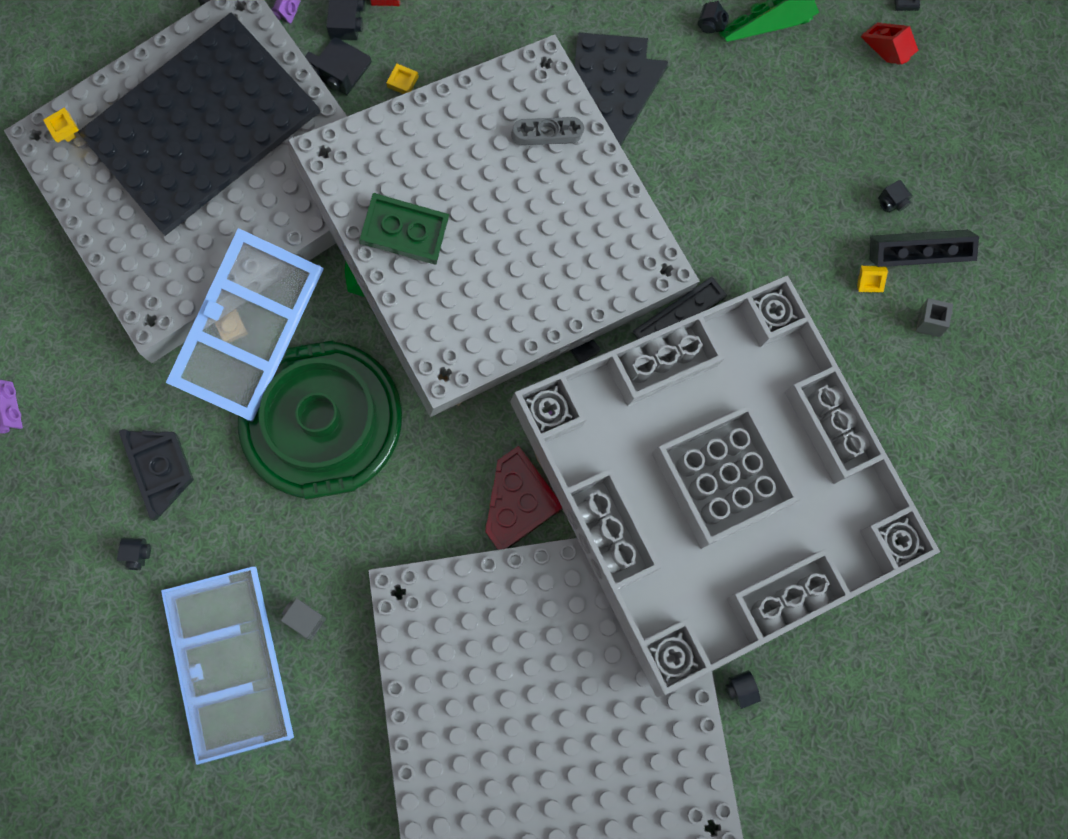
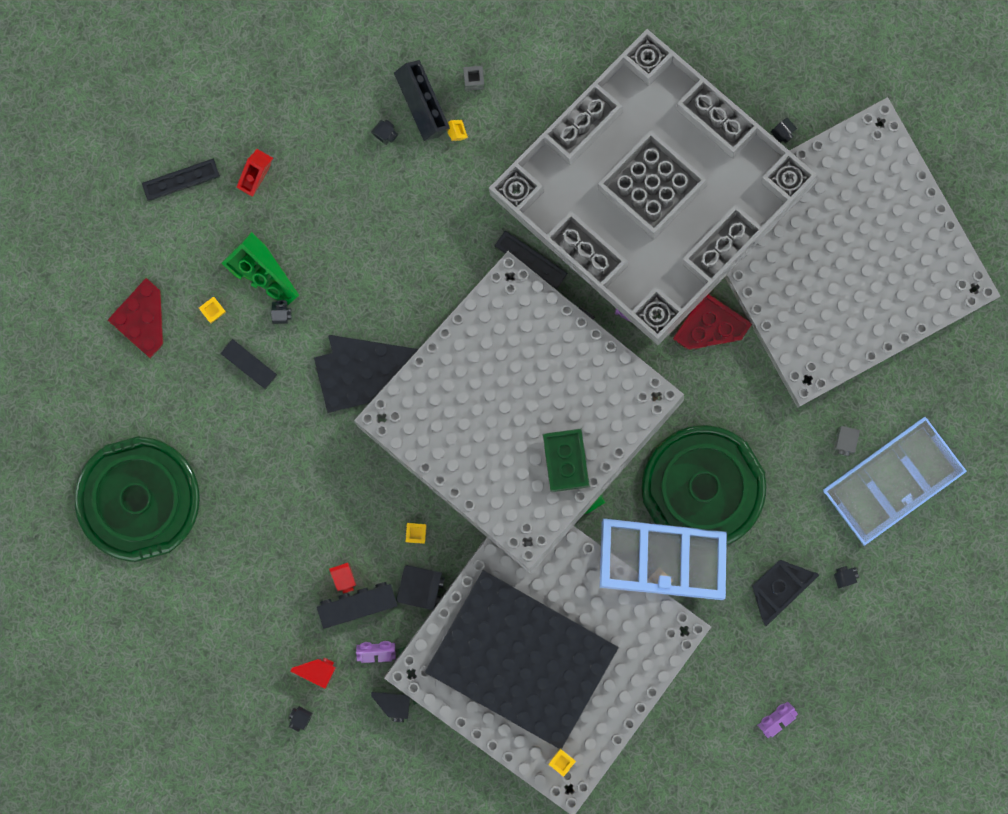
camera: 120 degrees left, 10 degrees up
dark grey beam [511,117,584,146] -> none

